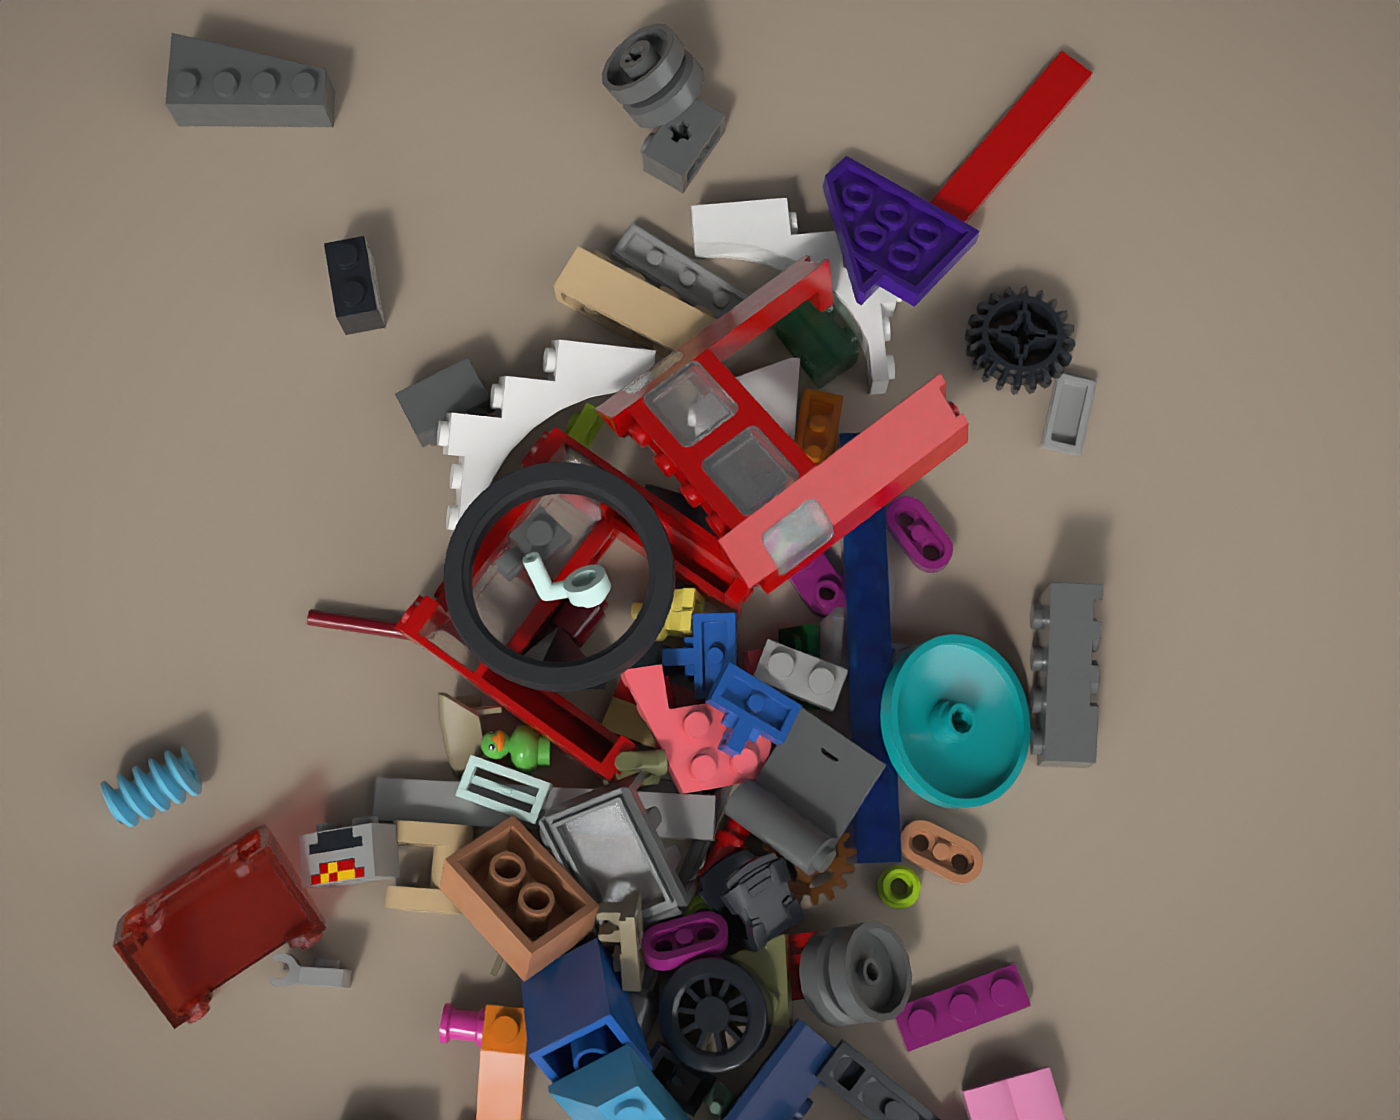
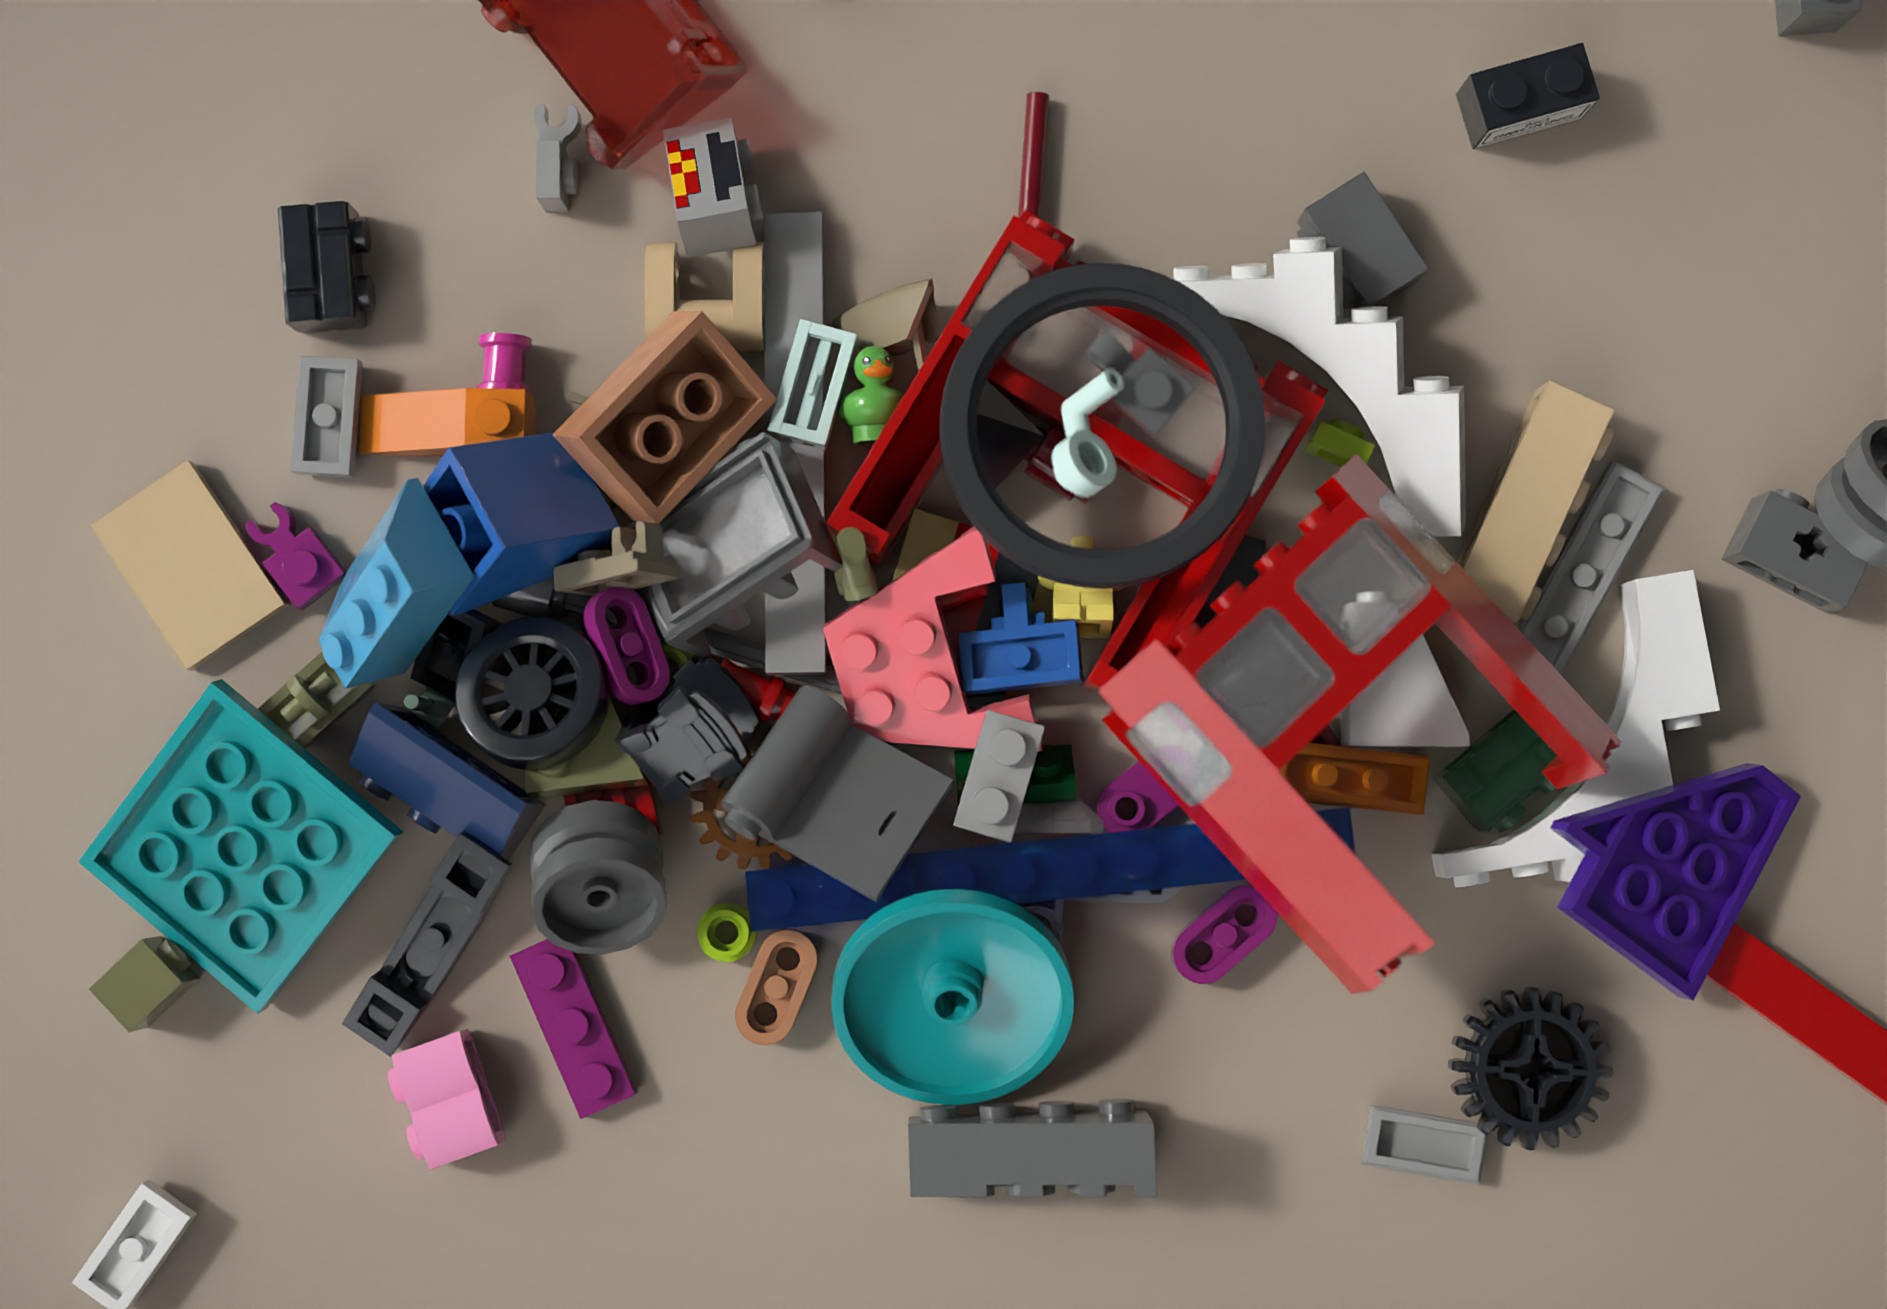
camera: 85 degrees right, 10 degrees up
blue hinge [705,662,802,757] -> none

